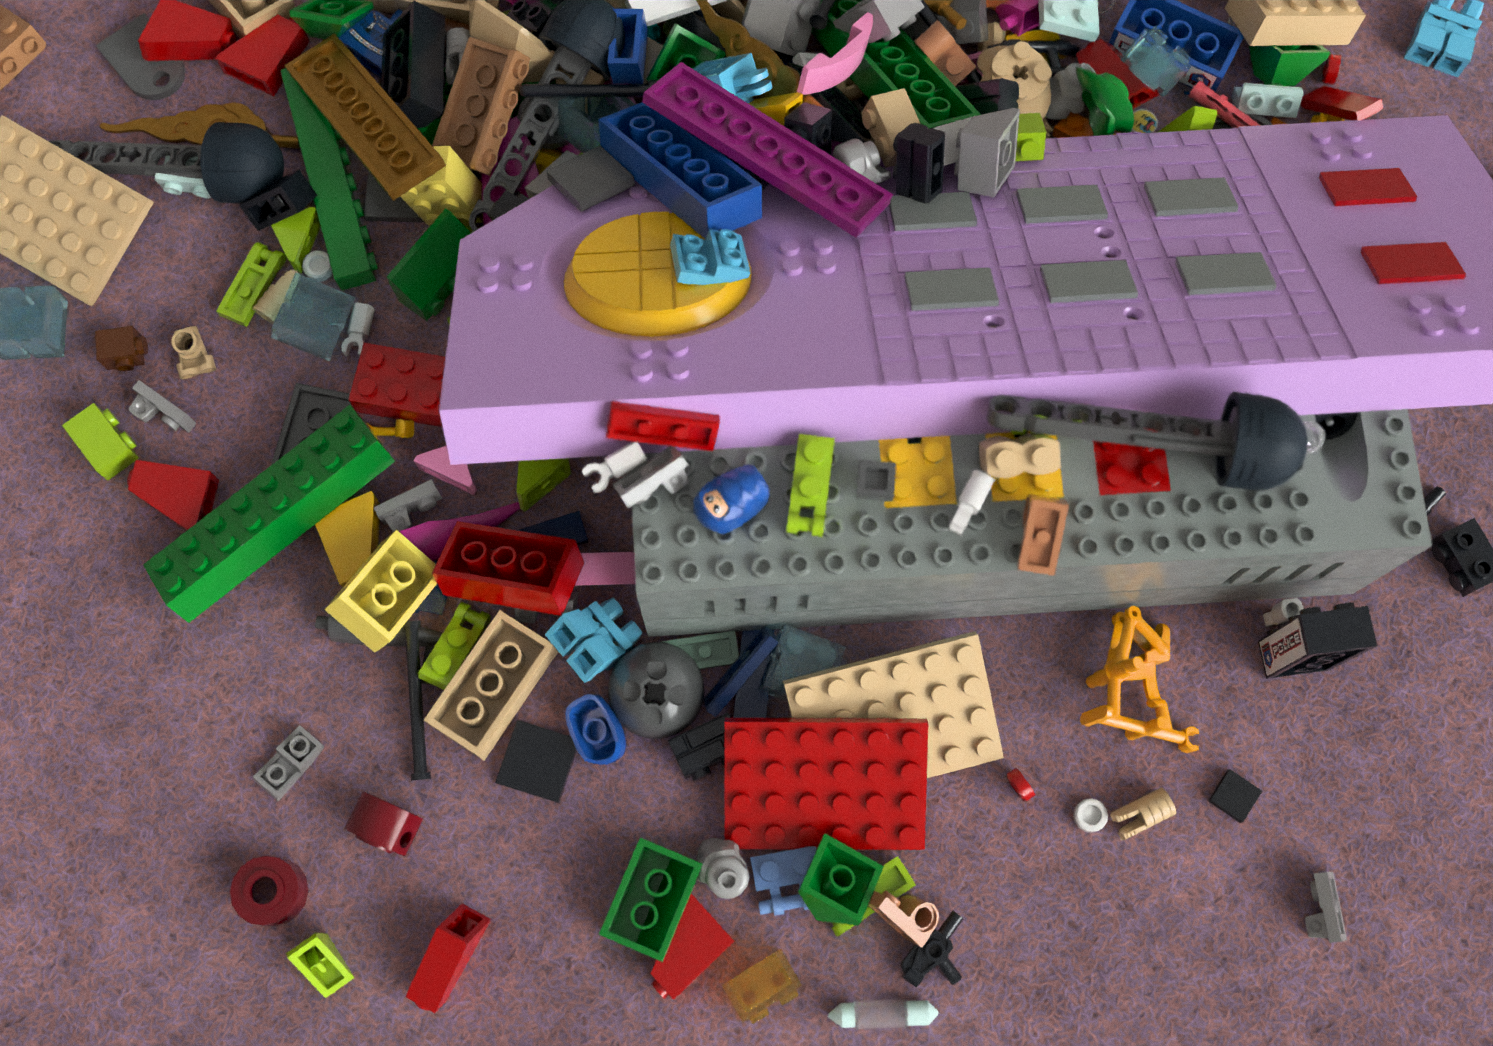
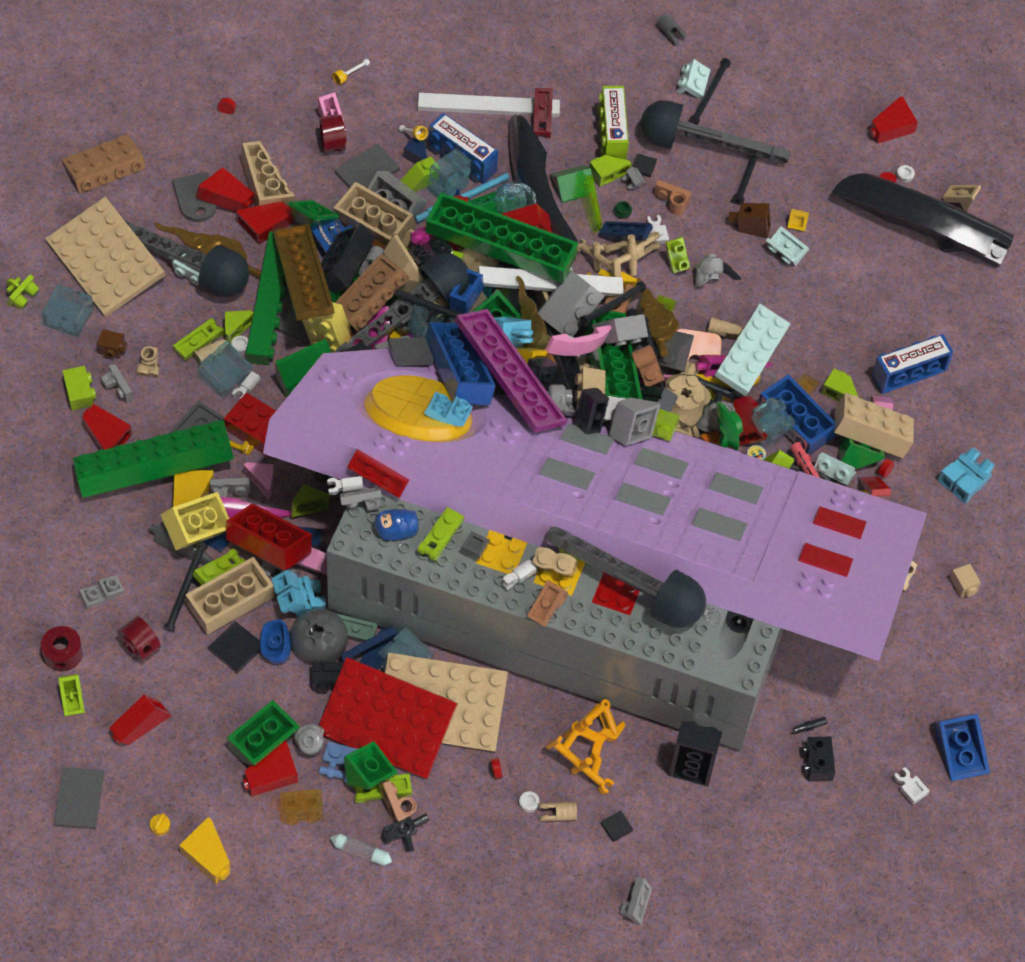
camera: 20 degrees right, 15 degrees down
black brick [239,169,317,231] -> none

